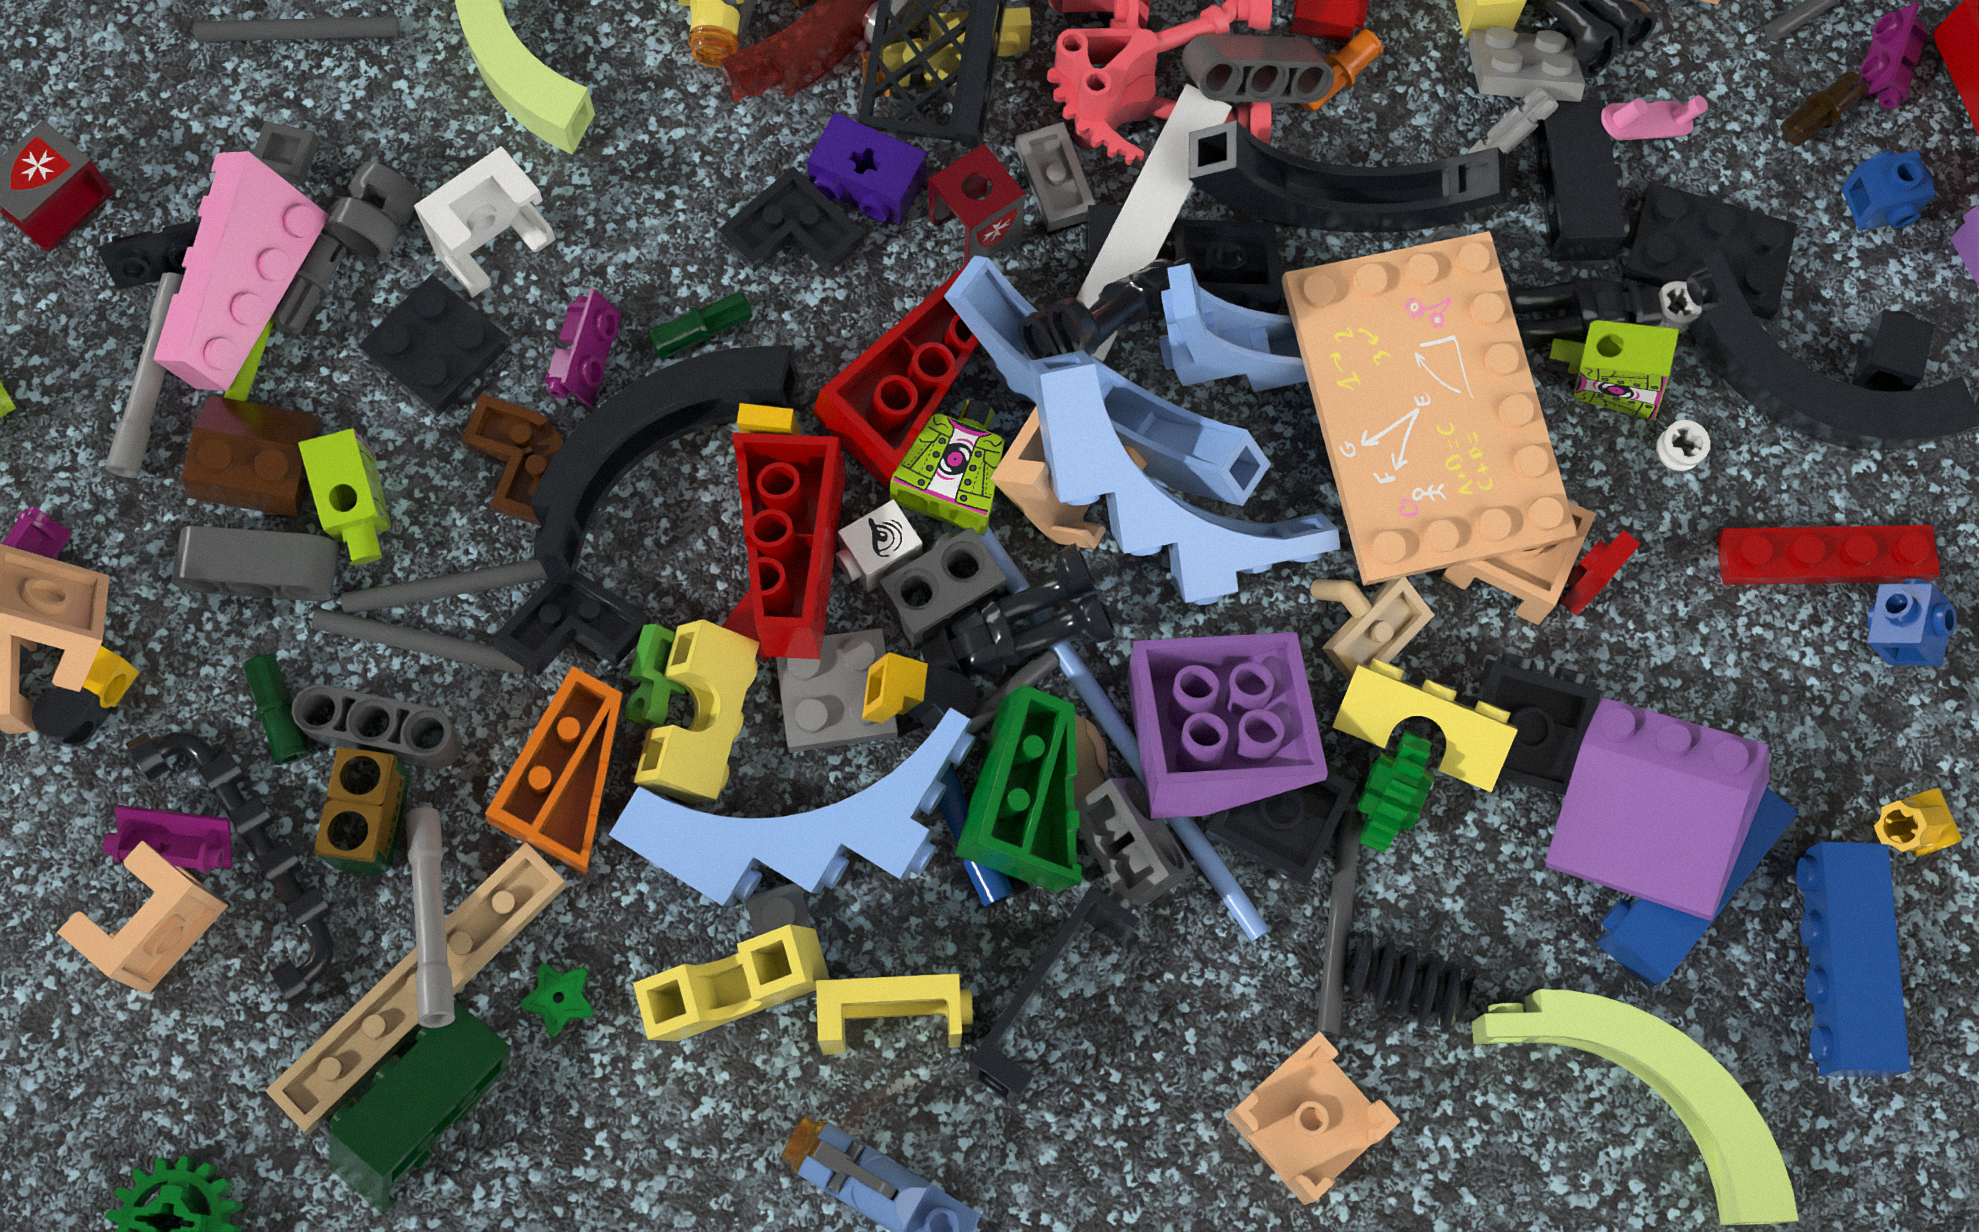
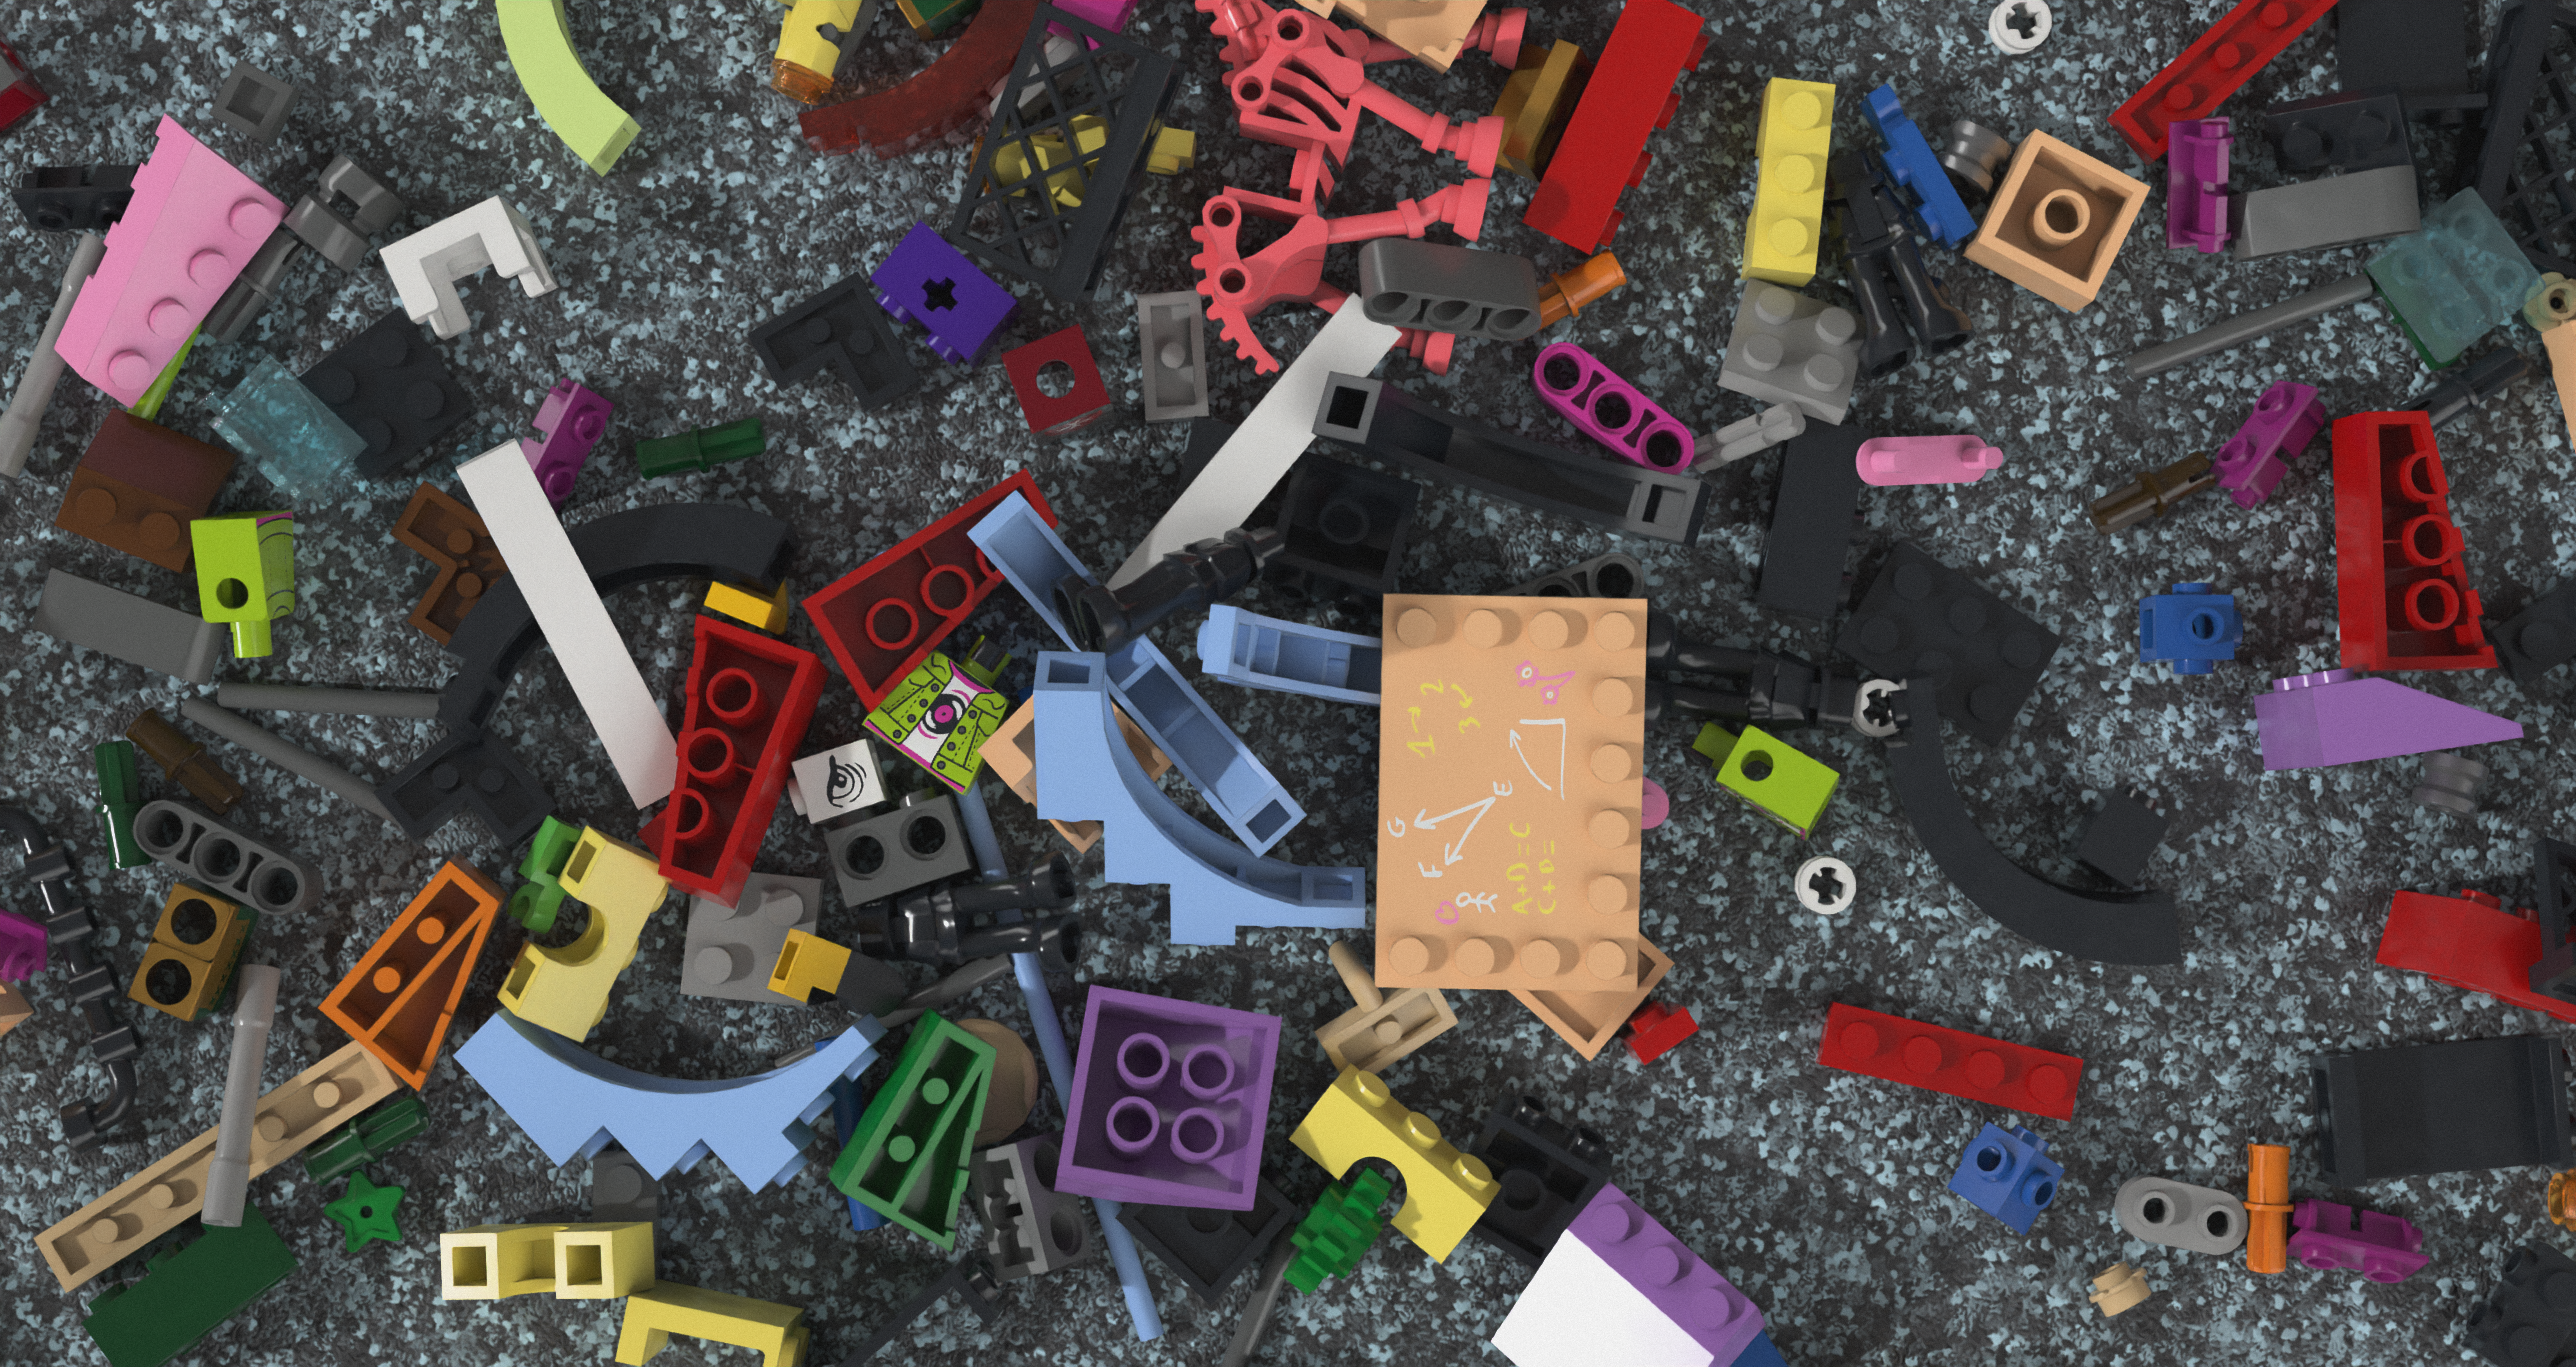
camera: 20 degrees right, 15 degrees up
none -> dark brown axle [125,707,245,816]
none -> clear light blue bracket [202,354,369,507]
none -> dark green axle [302,1095,431,1186]
none -> white tile [455,438,678,810]
none -> dark pink beam [1530,342,1694,476]

